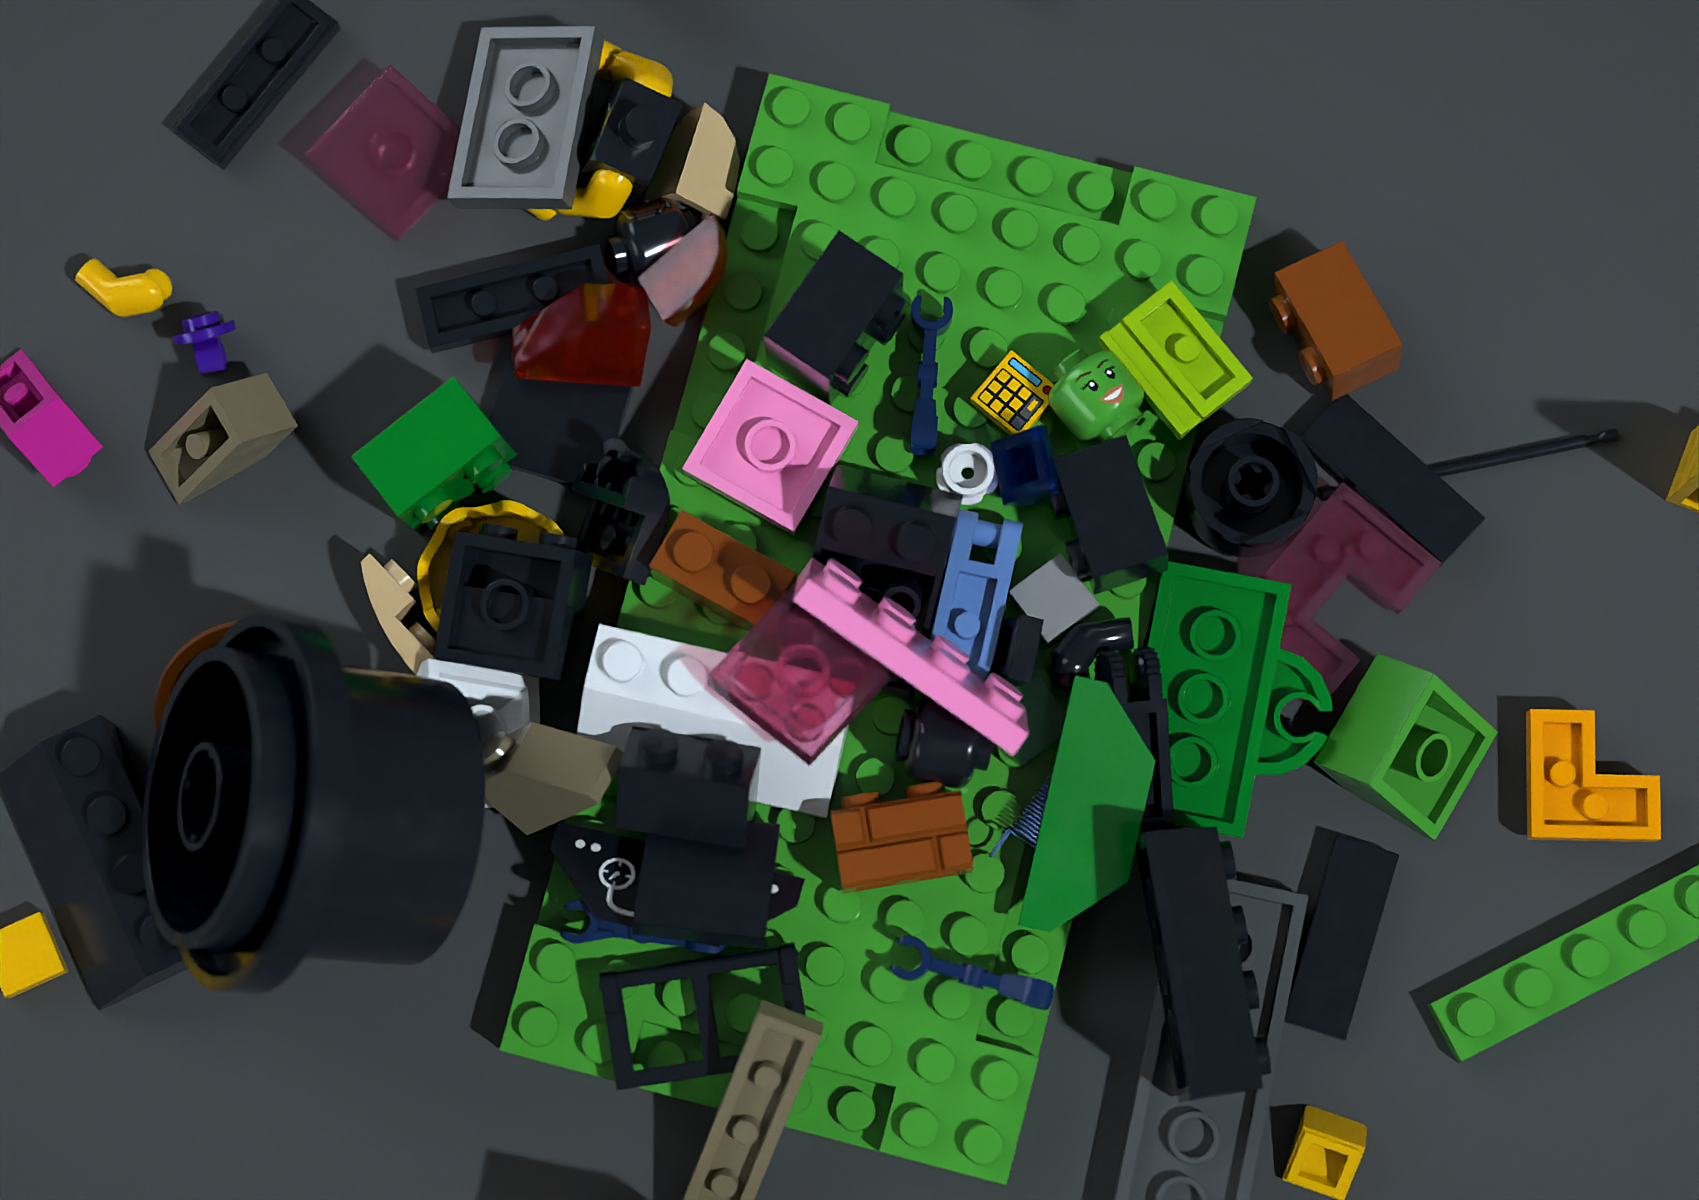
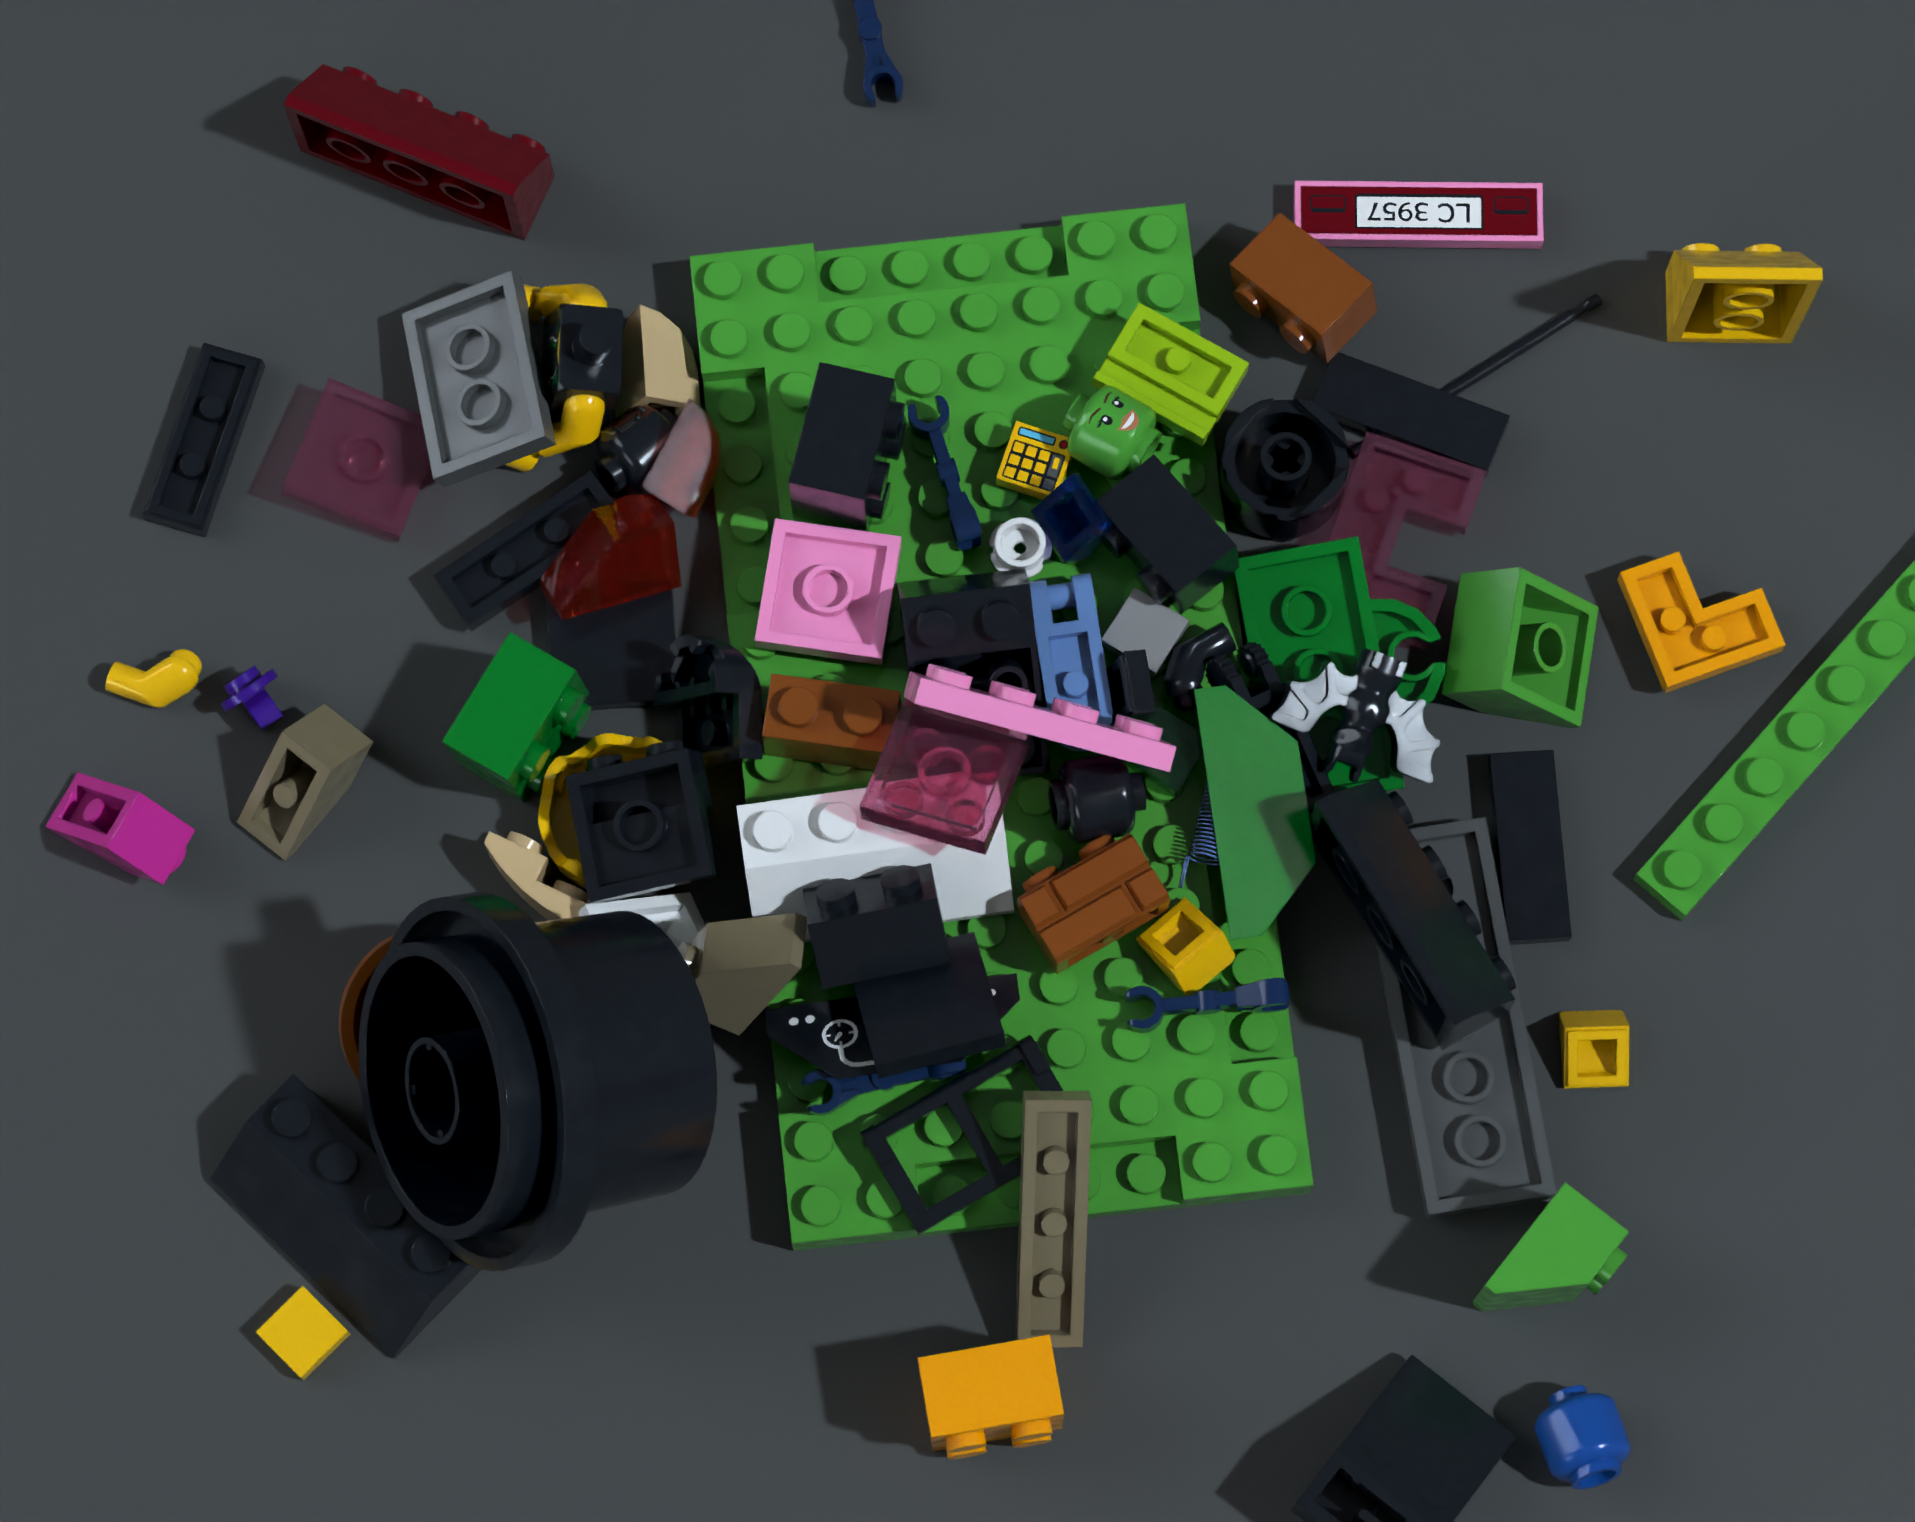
camera: 20 degrees left, 5 degrees down
none -> yellow slope [1136,897,1235,996]
none -> animal [1266,648,1440,783]
none -> tile [1293,181,1544,249]

